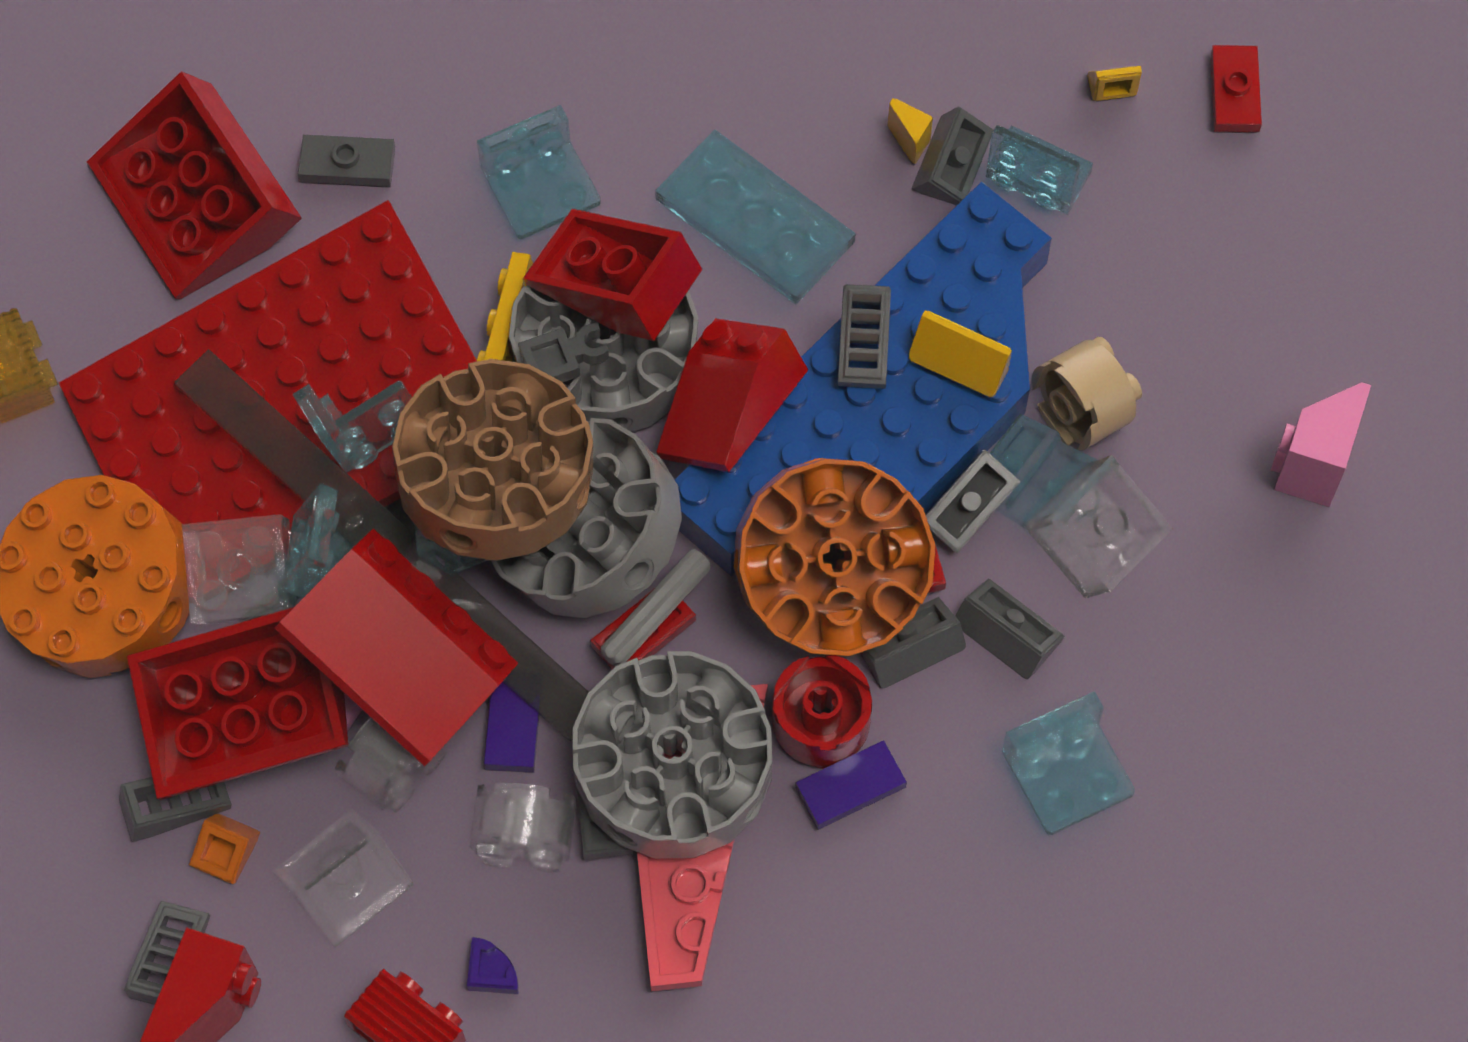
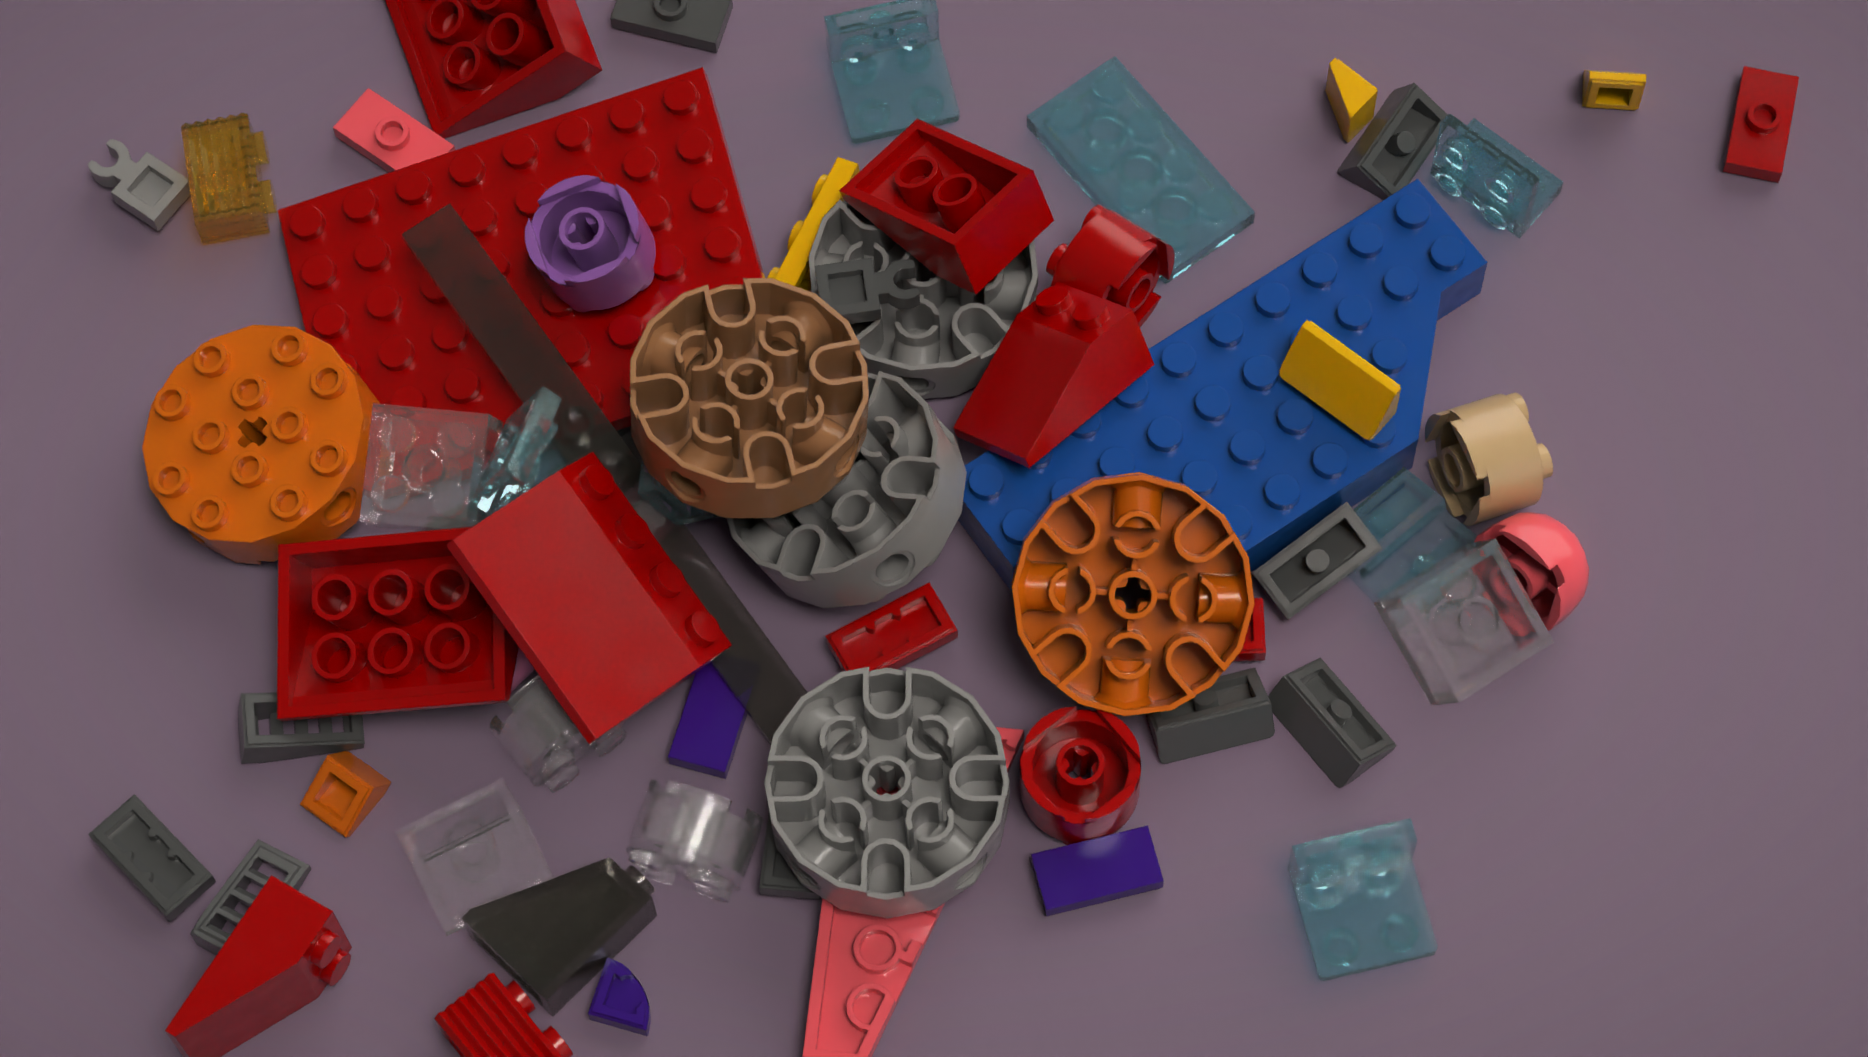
camera: 15 degrees right, 0 degrees up
clear light blue bracket [292,381,412,473] -> none
light grey axle [601,549,711,666] -> none
dark grey slope [838,284,891,389] -> none
bright pink slope [1271,382,1371,507] -> none
none -> dark grey plate [88,794,216,922]
none -> coral plate [333,88,455,173]
none -> clear smoke slope [462,857,657,1017]
none -> medium lavender brick [525,175,656,313]
none -> red brick [1046,205,1175,327]
none -> coral cylinder [1469,512,1589,633]

